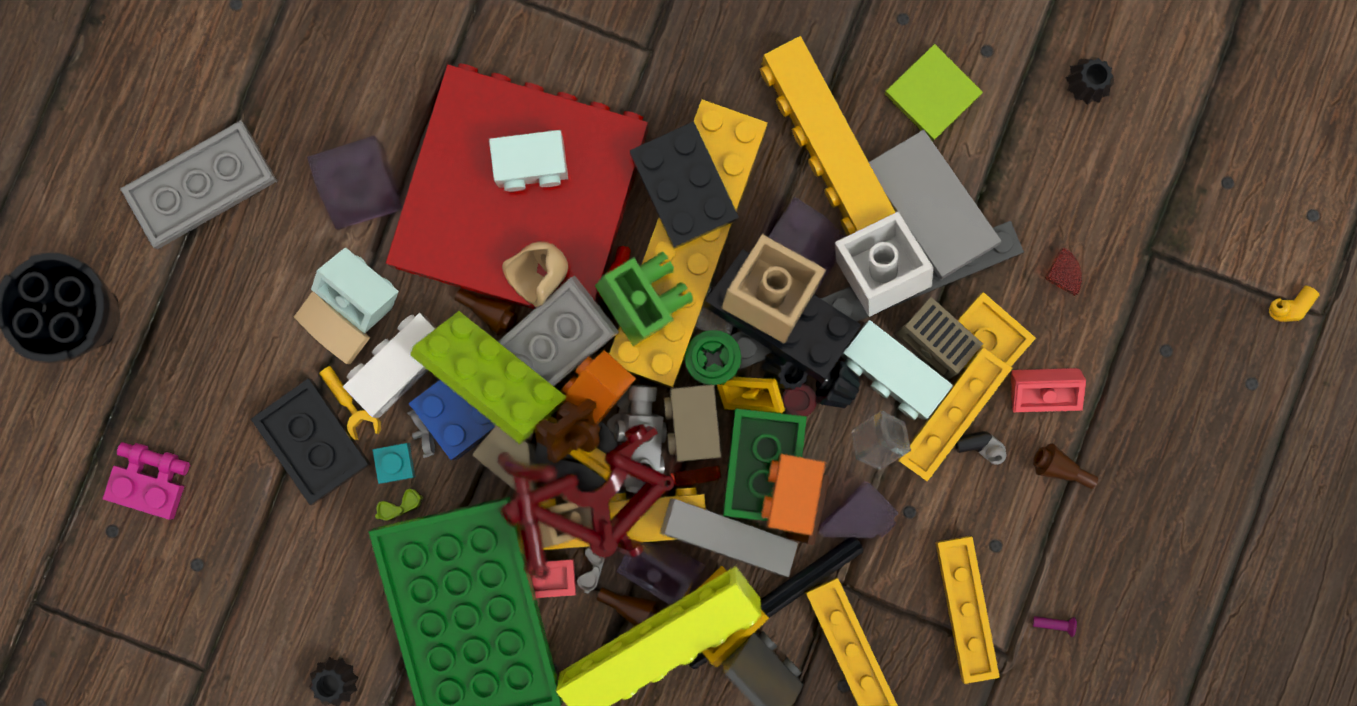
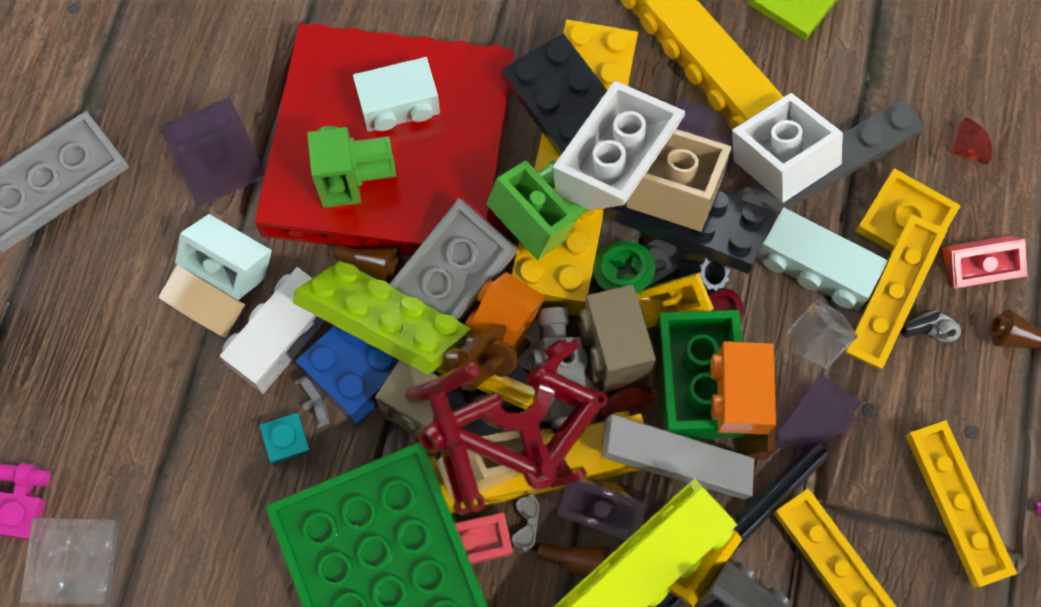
camera: 10 degrees left, 15 degrees down
black plate [251,378,371,505] -> none
yellow piece [319,366,381,440] -> none
lime piece [375,488,423,521] -> none
tan hair [502,241,568,307] -> none
black piece [815,361,860,408] -> none
light grey tile [869,130,1001,280] -> none
dark tan panel [895,297,983,380] -> none
none -> clear plate [20,518,119,606]
none -> bright green brick [307,126,396,208]
none -> white slope [553,81,685,210]

